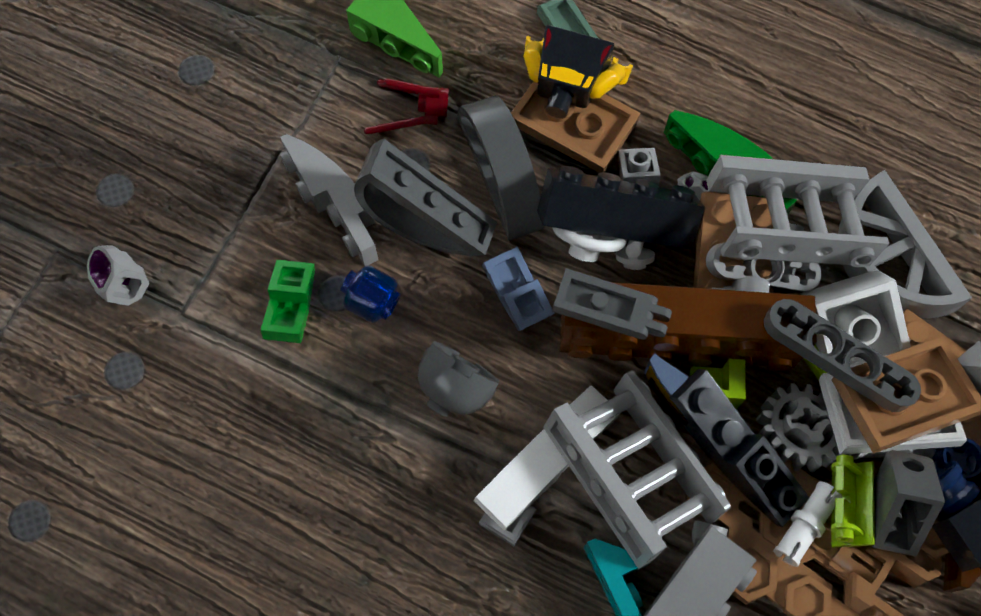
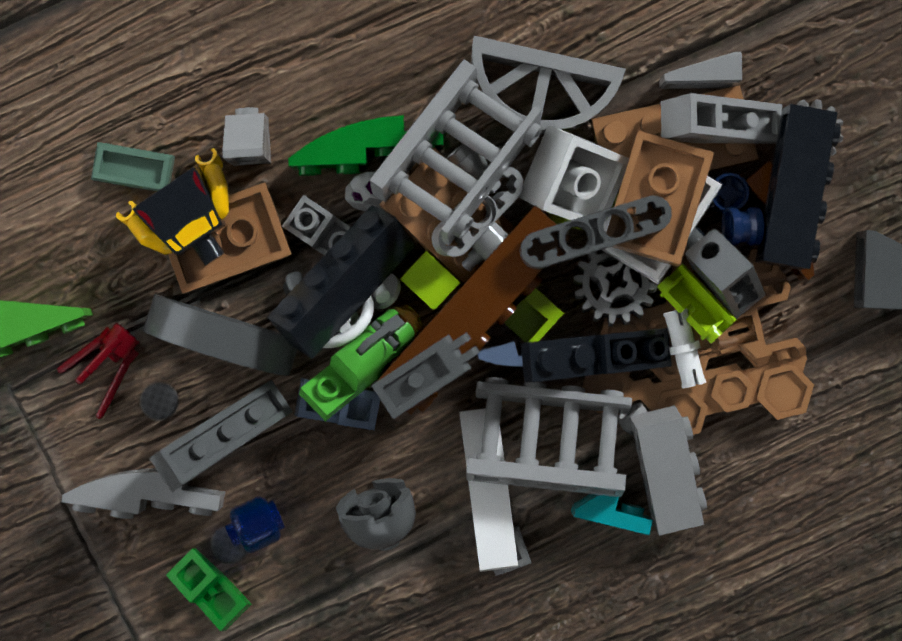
camera: 55 degrees left, 20 degrees up
none -> light grey slope [223,107,271,166]
none -> bright green plate [299,304,422,421]
none -> lime panel [400,251,460,309]

